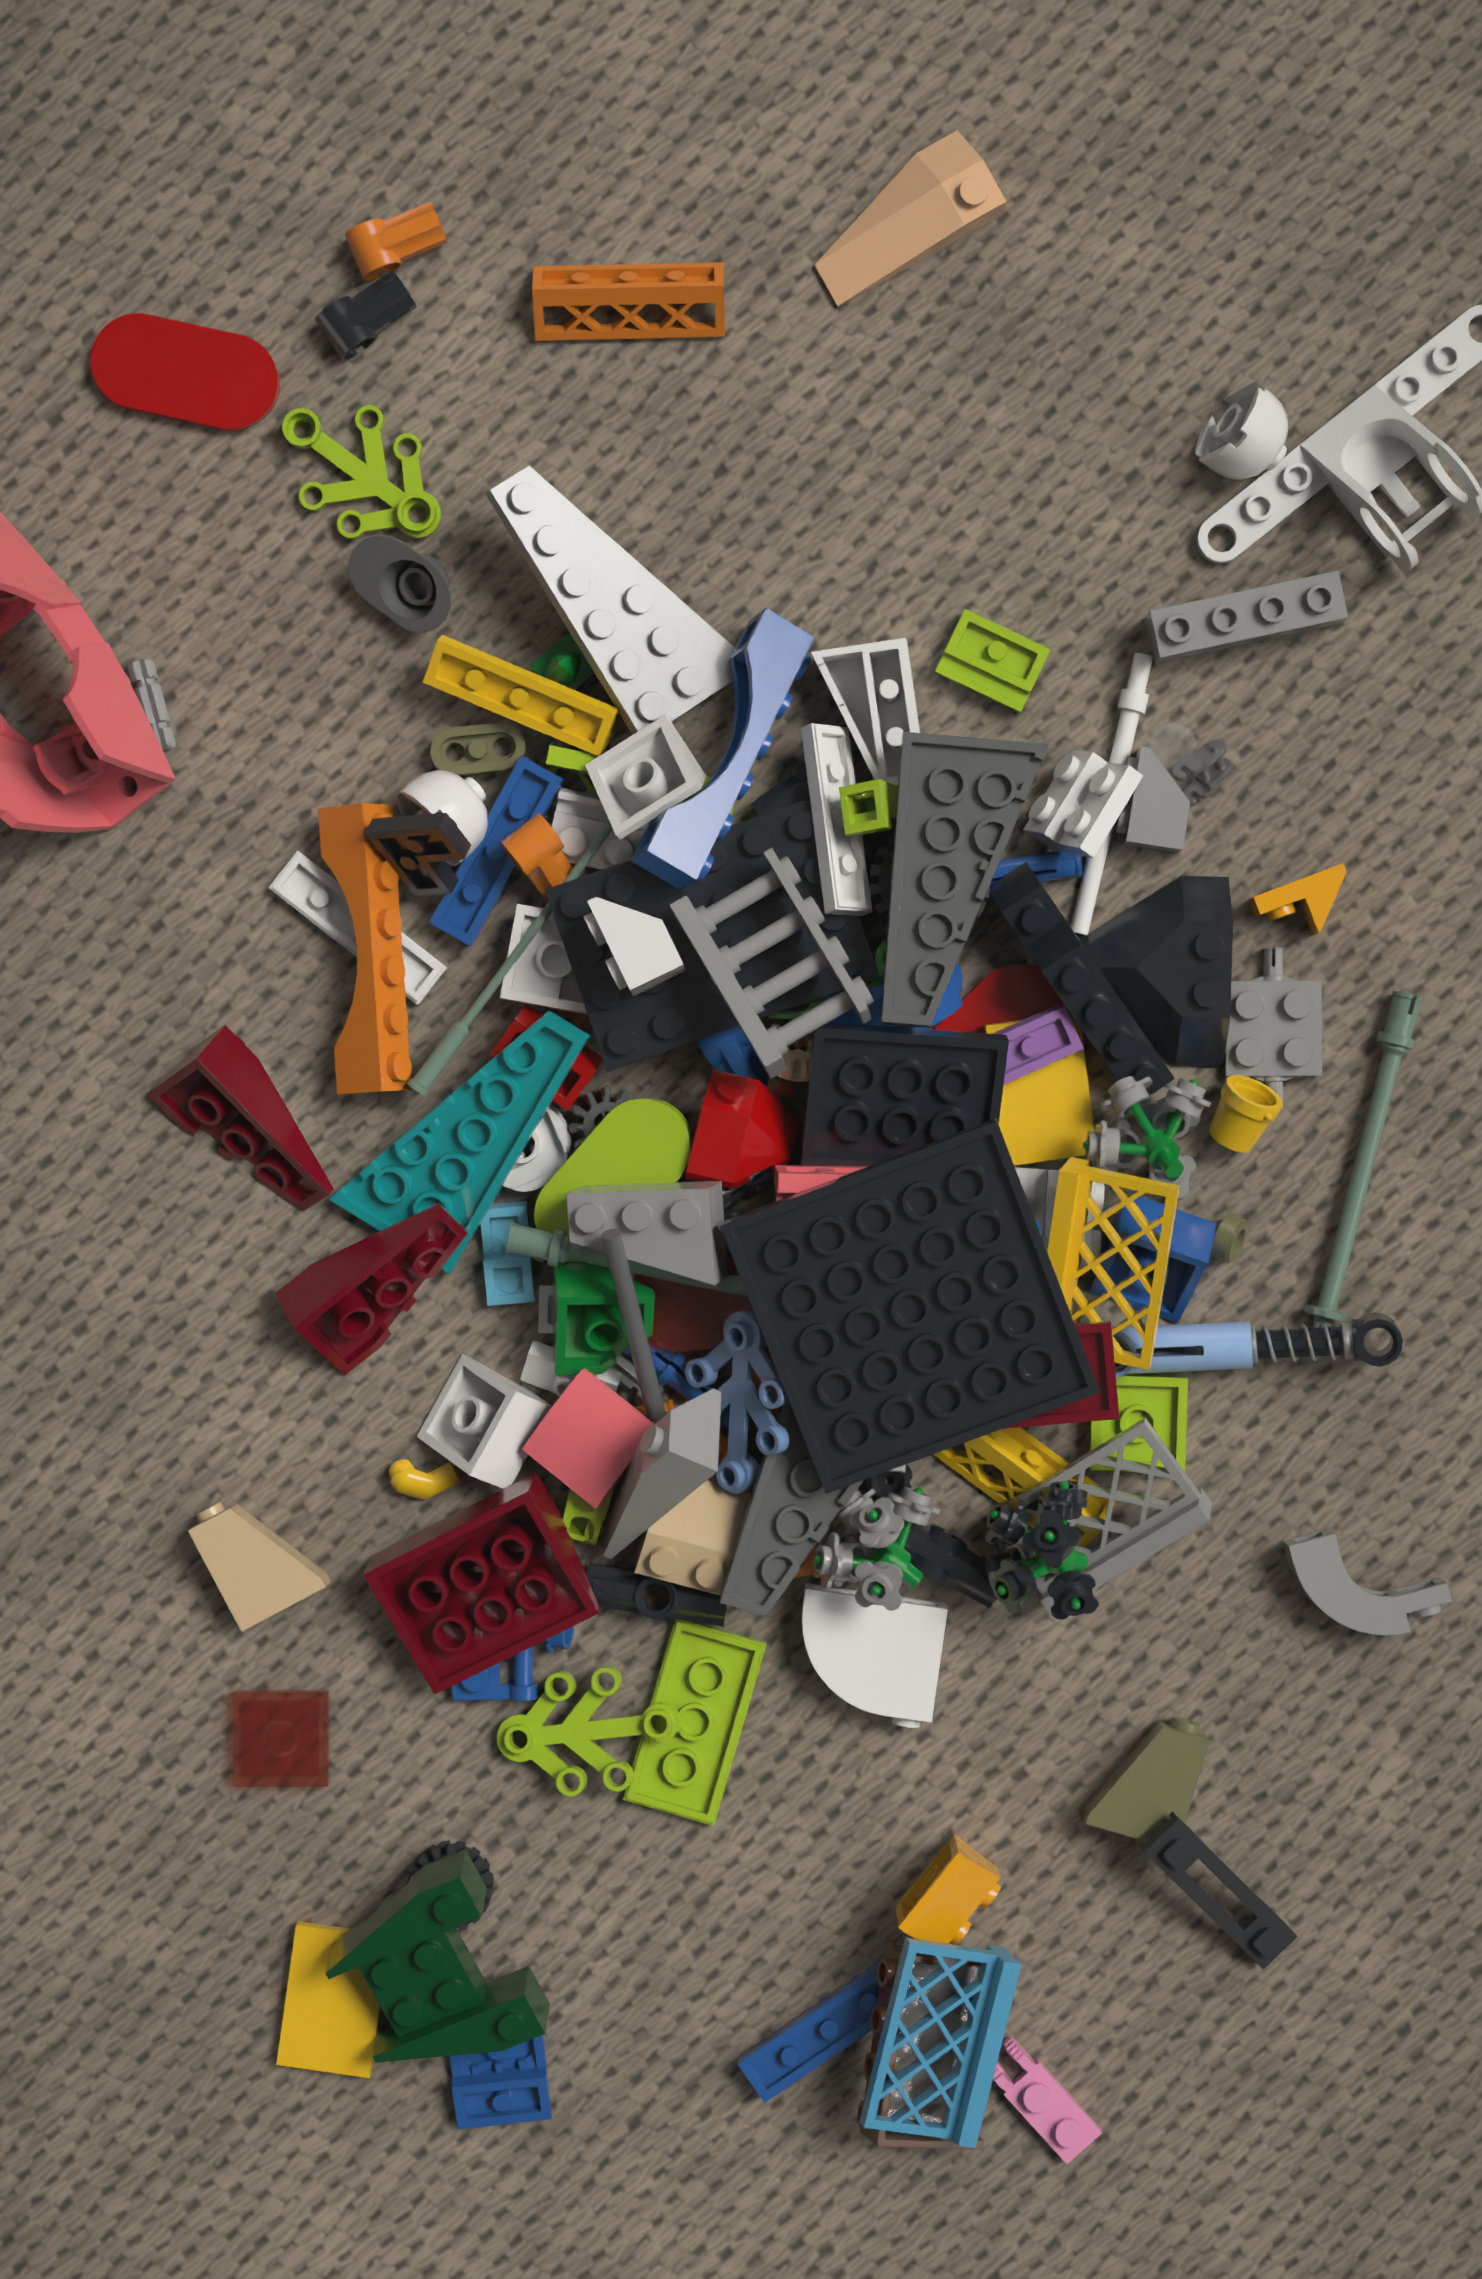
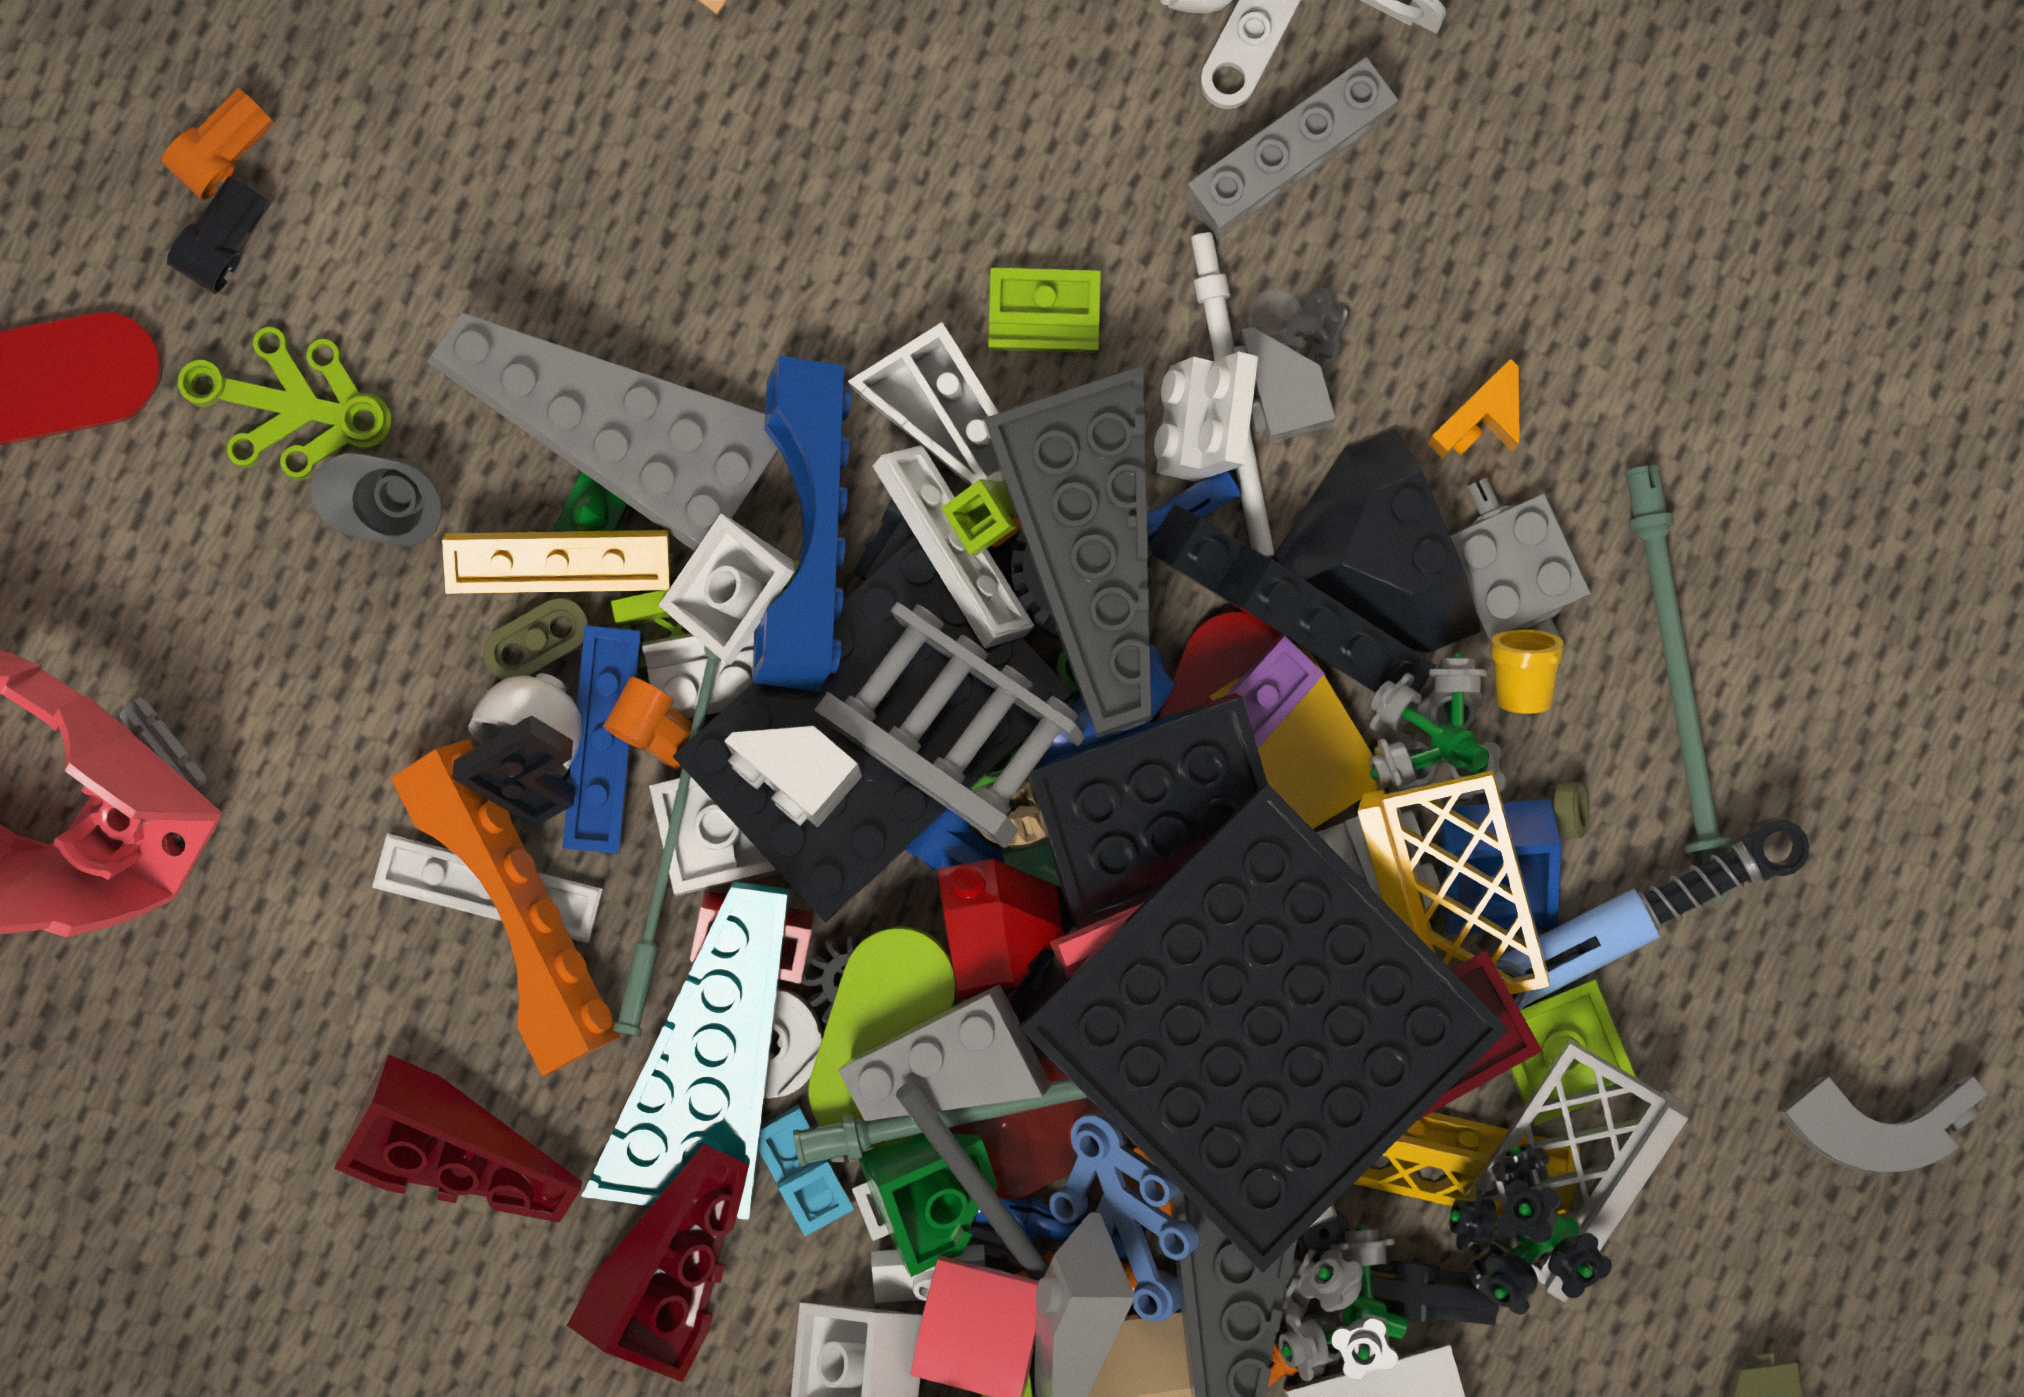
camera: 25 degrees left, 5 degrees down
orange fence [532,262,725,341] -> none

